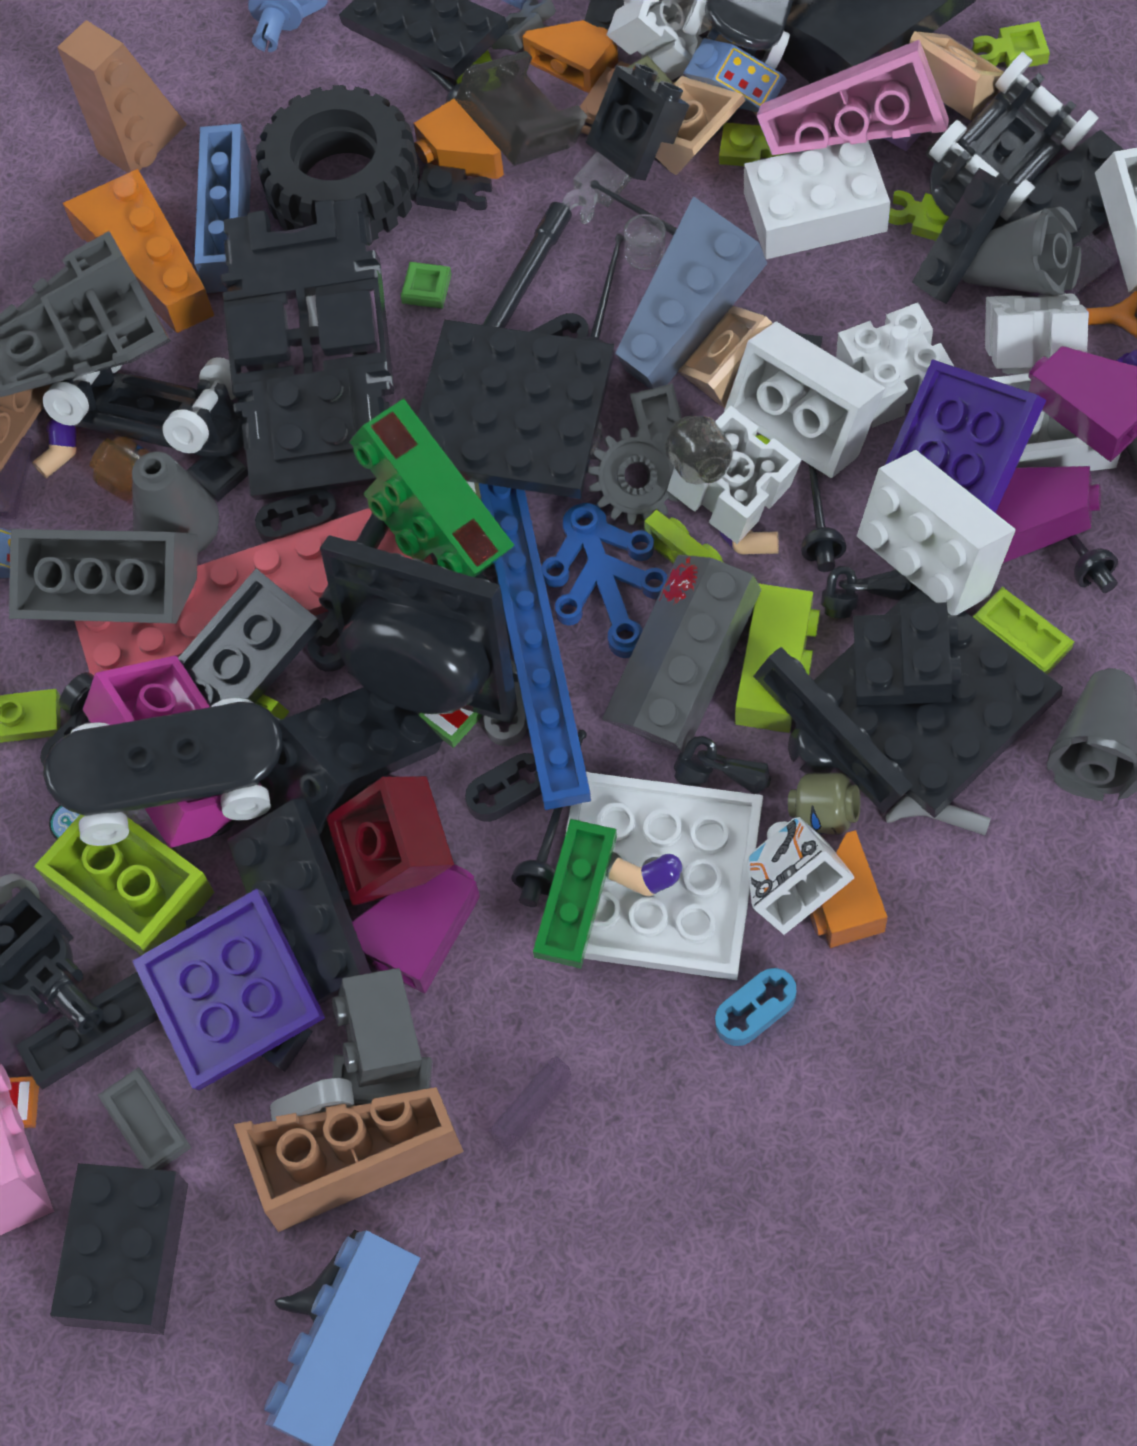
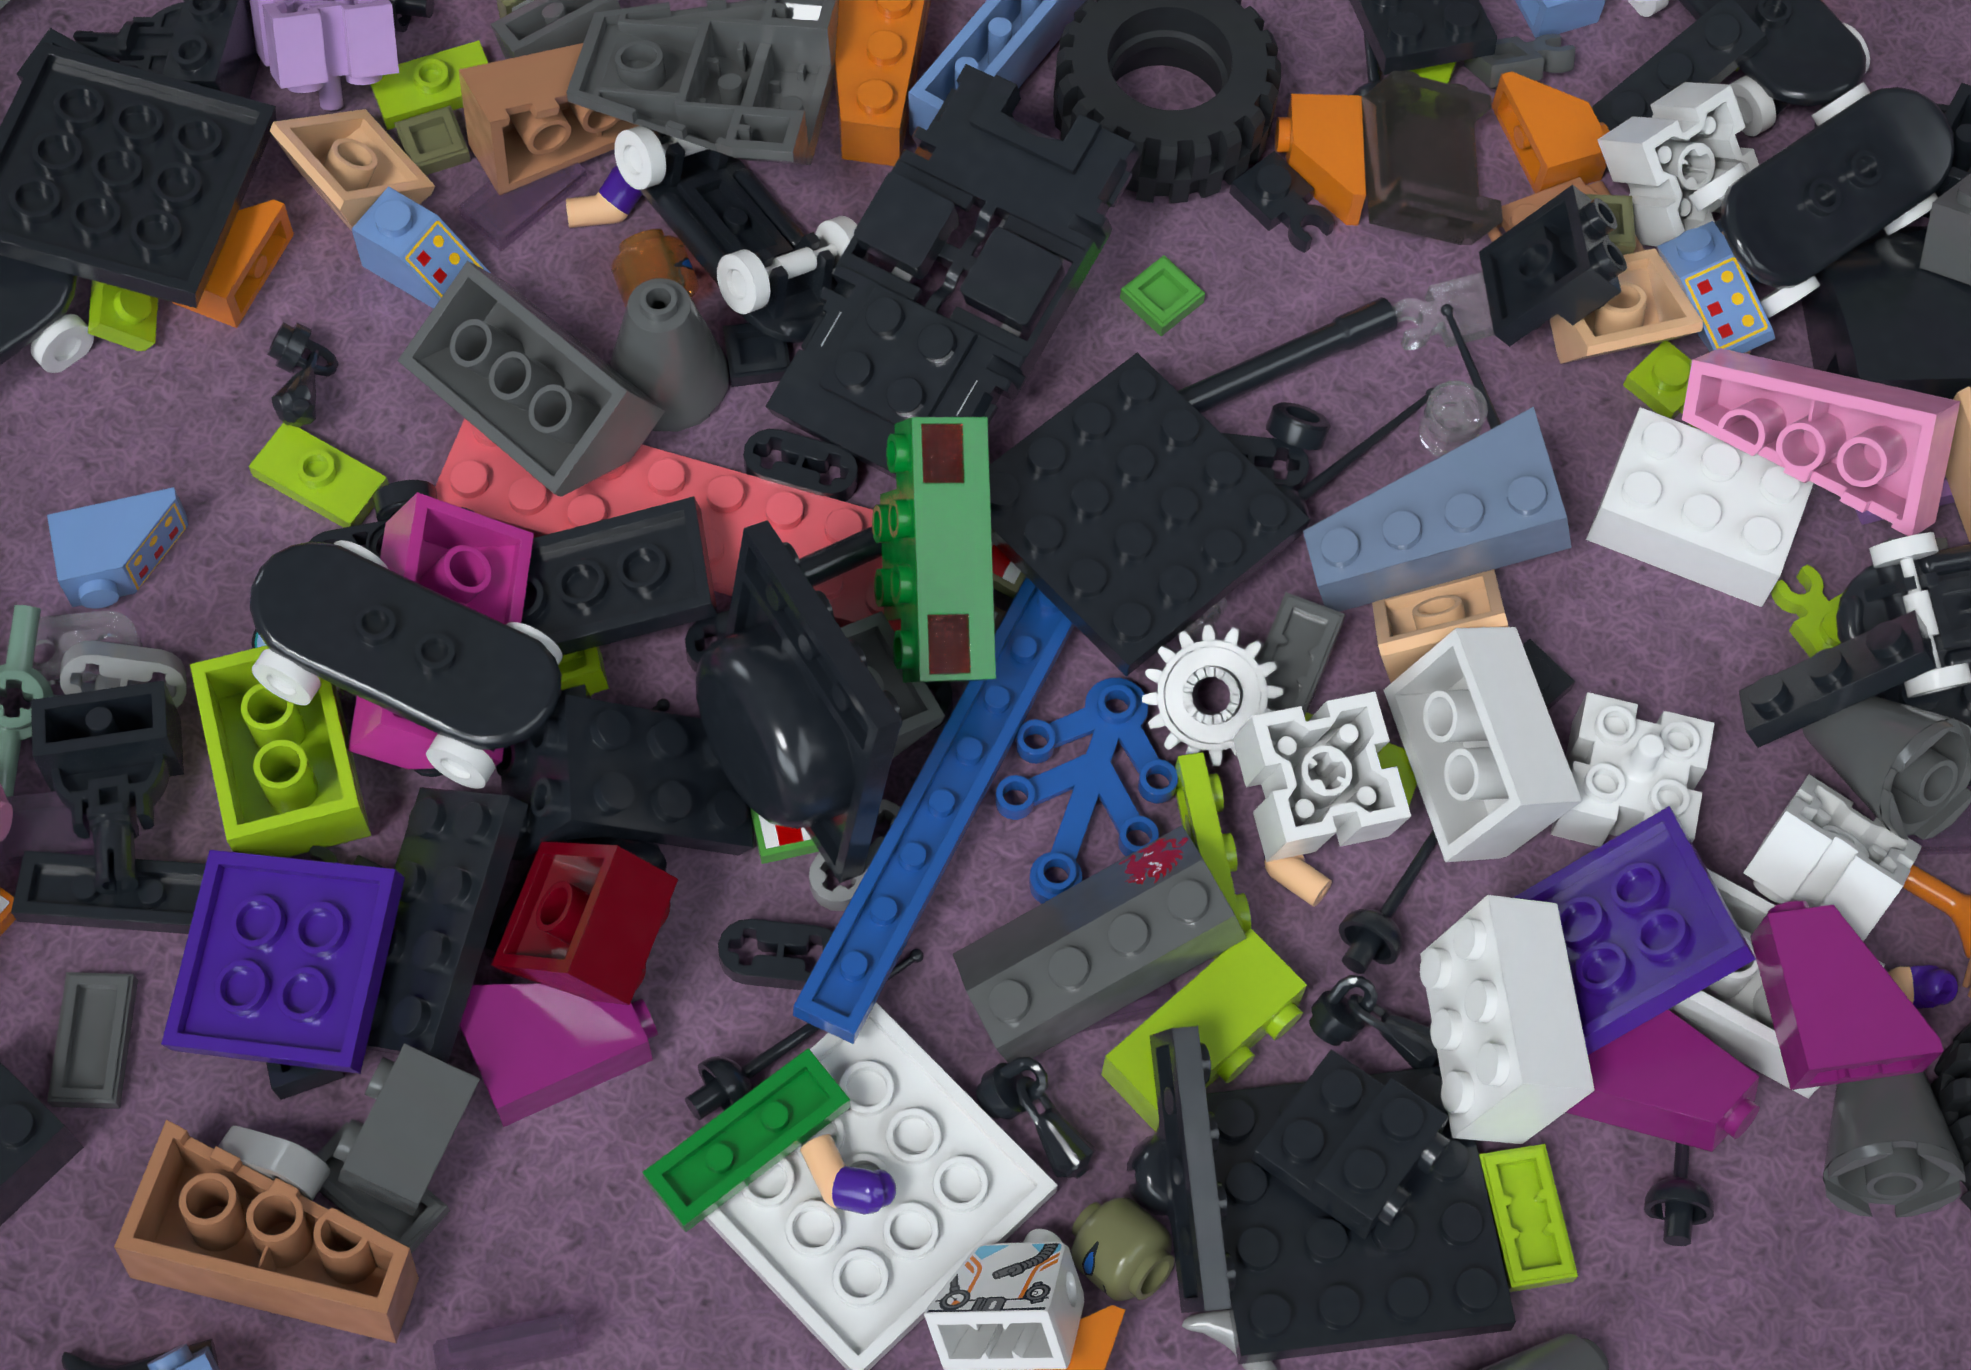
camera: 25 degrees right, 0 degrees up
clear smoke head [665,416,733,485] -> none
none -> black tile [1266,402,1331,450]

